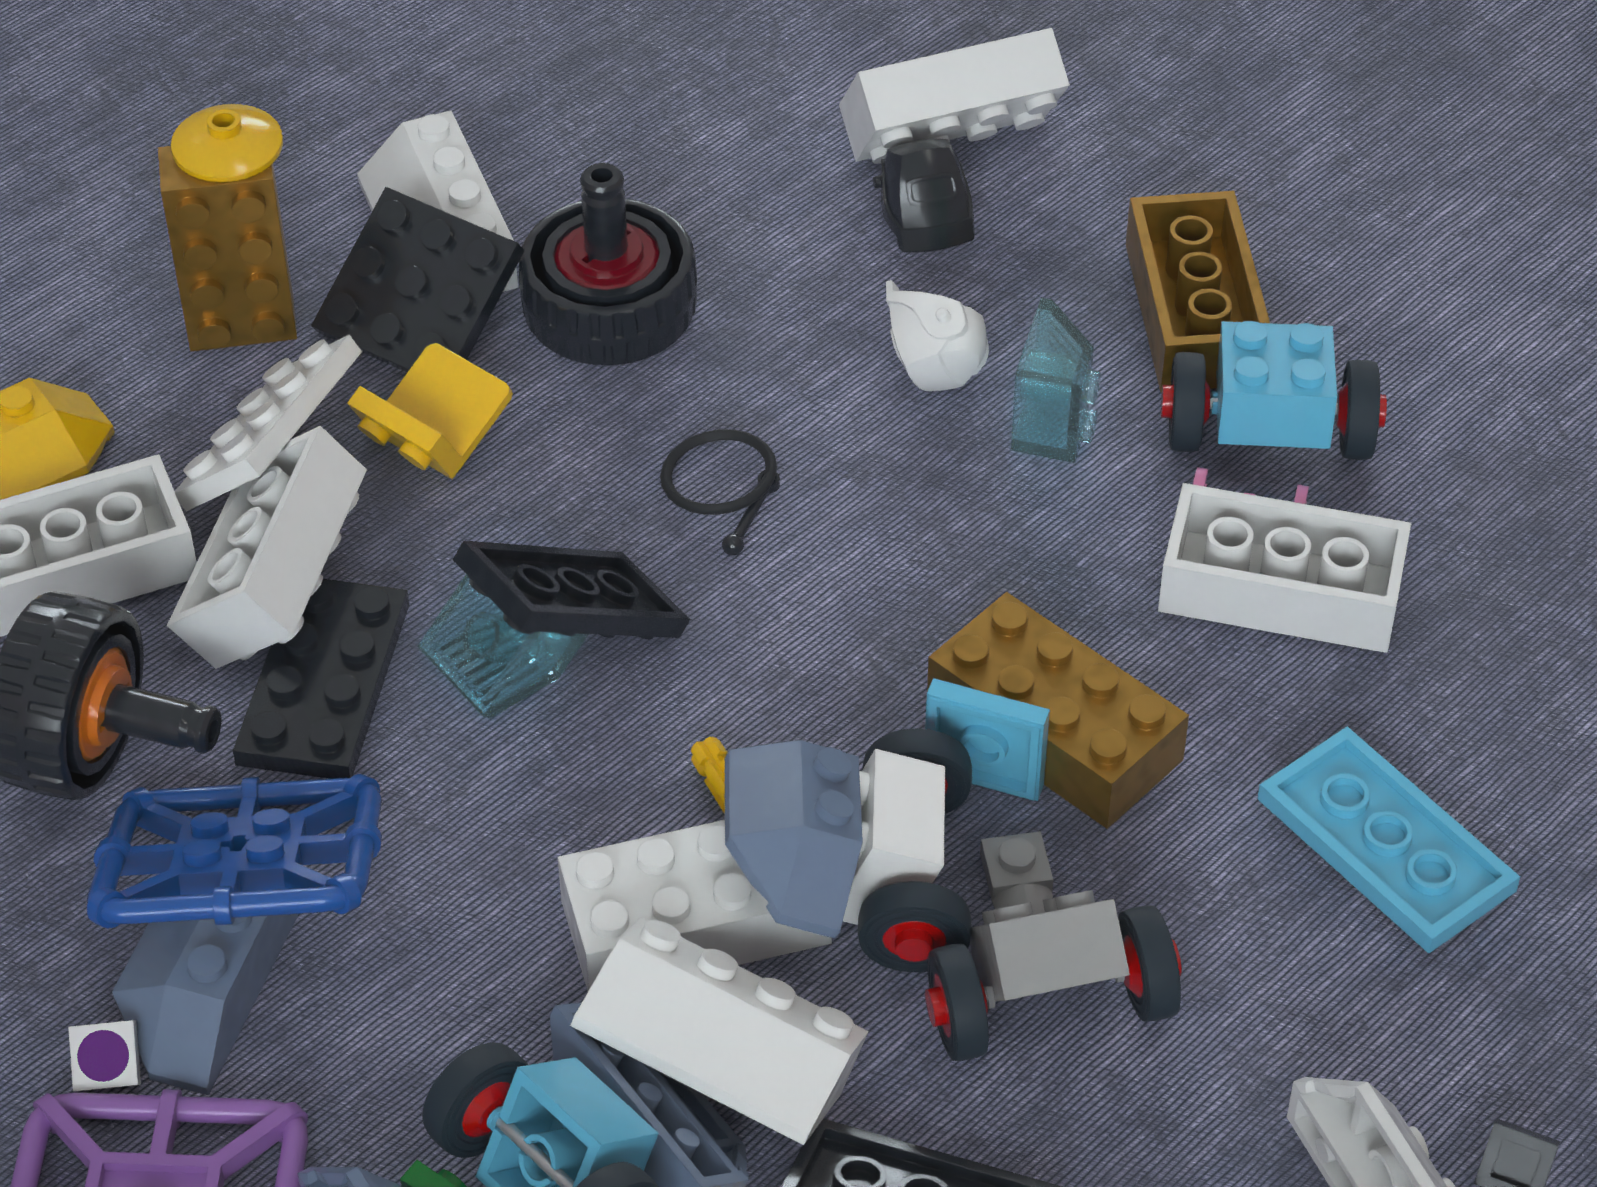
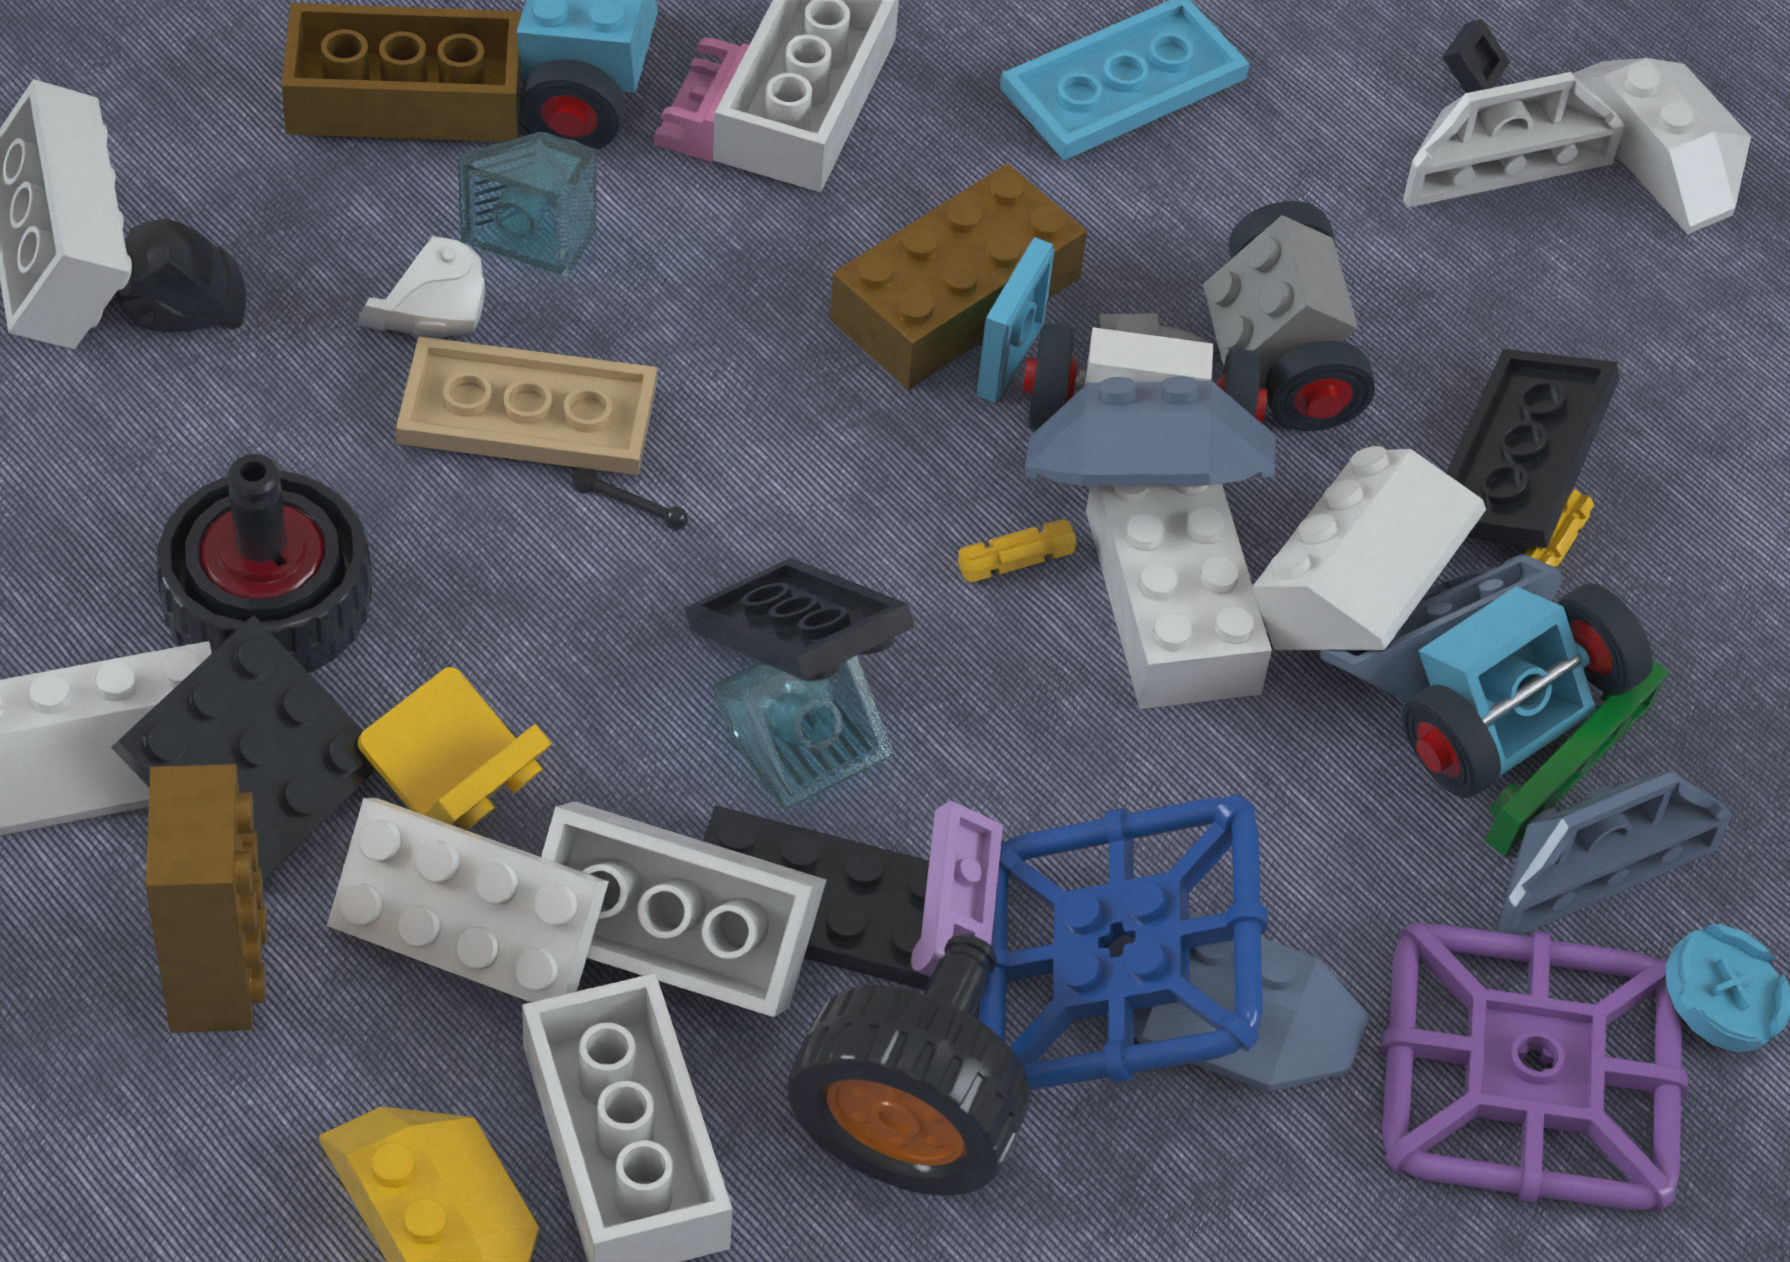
camera: 90 degrees left, 5 degrees up
tile [68,1020,141,1091] -> none
yellow dish [171,104,283,182] -> none
black tyre [660,429,777,515] -> none
none -> tan plate [396,336,657,475]
none -> lavender plate [911,800,1003,977]

